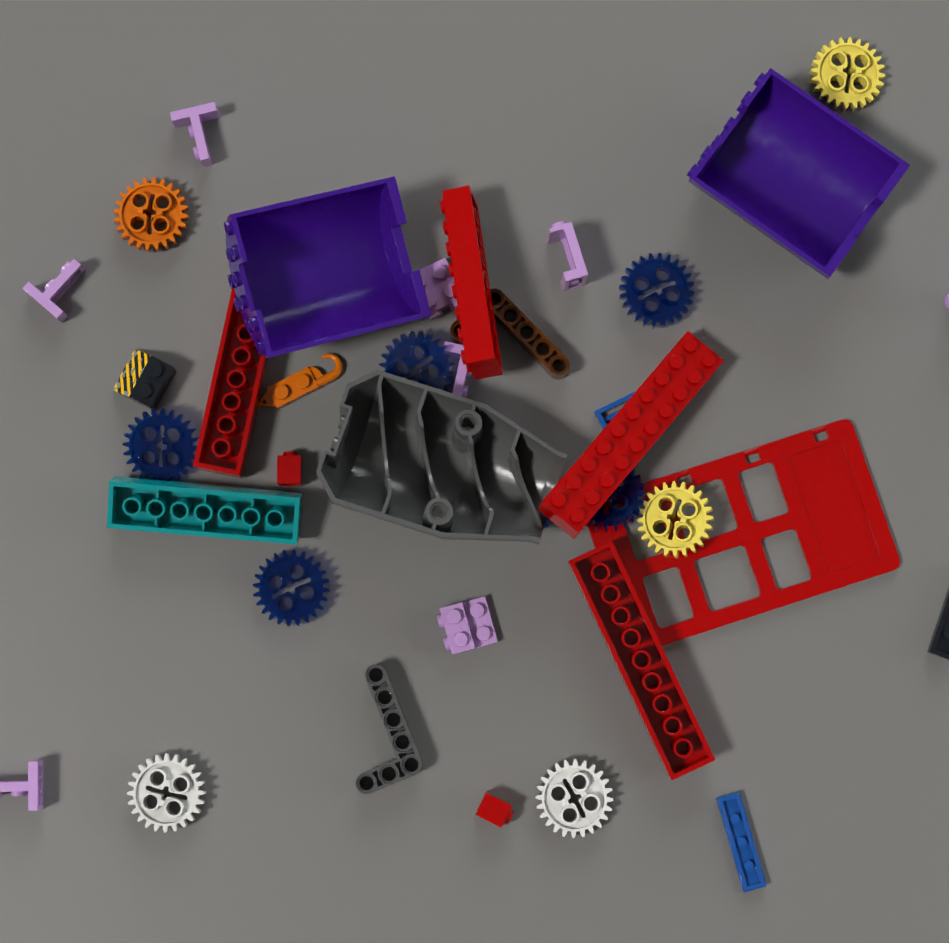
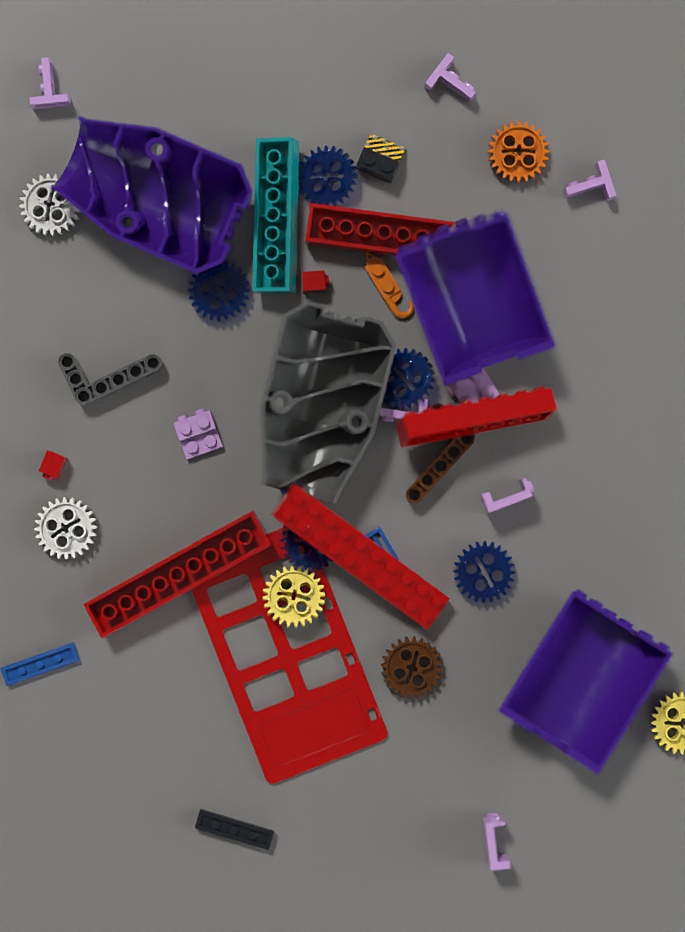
camera: 90 degrees right, 5 degrees up
none -> dark purple cylinder [50,116,253,273]
none -> reddish brown gear [381,636,443,699]

